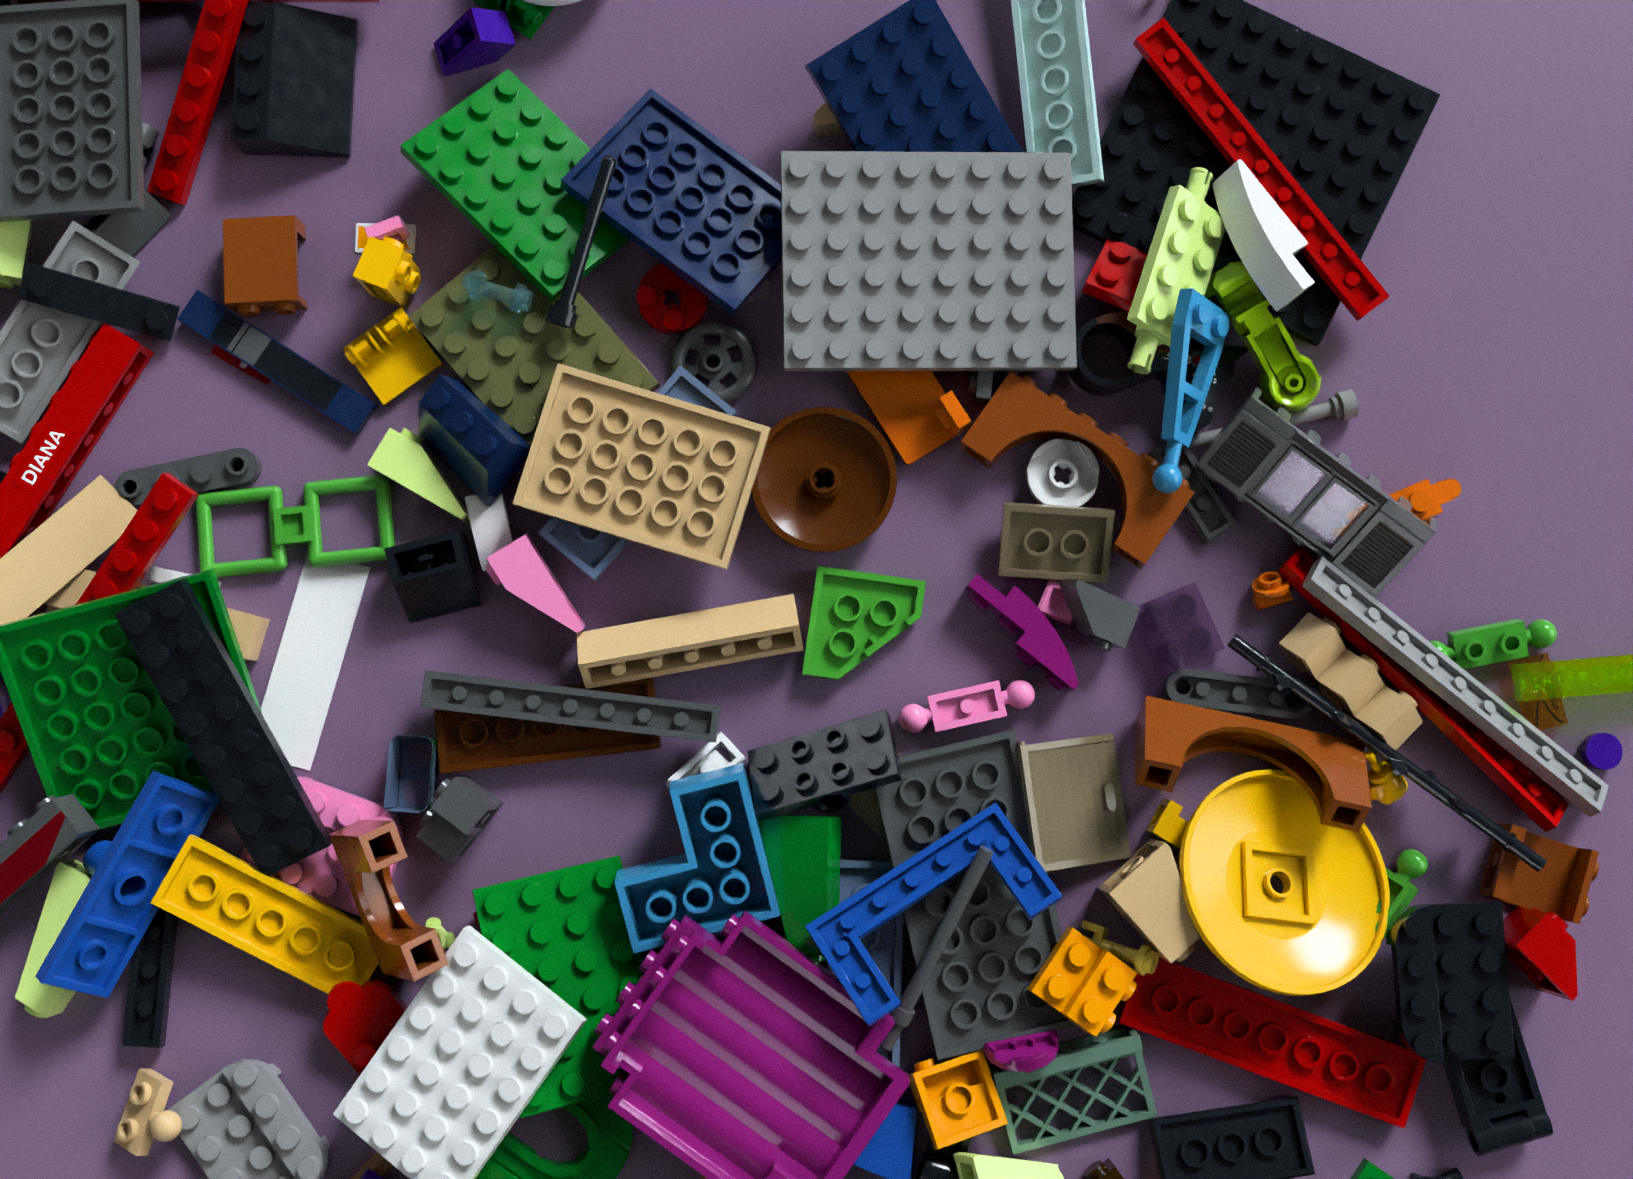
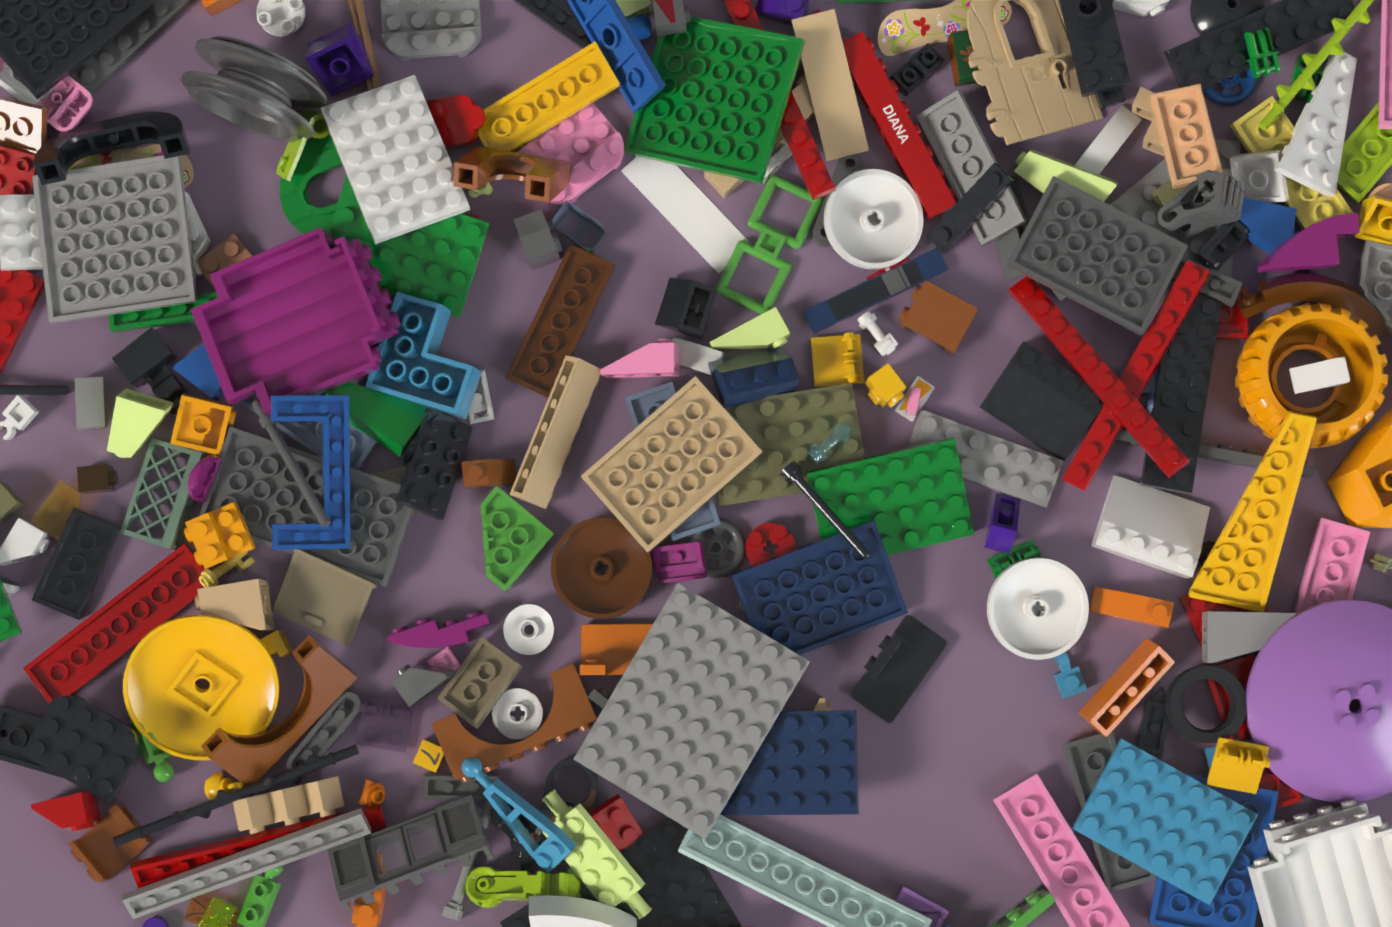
camera: 125 degrees right, 0 degrees up
black plate [114,578,332,876] -> none
dark grey plate [420,670,721,743] -> none
bright pink plate [898,680,1035,733] -> none
none -> yellow tile [413,739,444,773]
none -> dark orange slope [462,459,516,490]
none -> white dish [503,604,554,655]
none -> magenta plate [652,541,708,584]
none -> white dish [824,169,923,269]
none -> black bracket [851,615,947,723]
none -> white bar [857,311,898,356]
none -> light grey plate [907,409,1063,508]

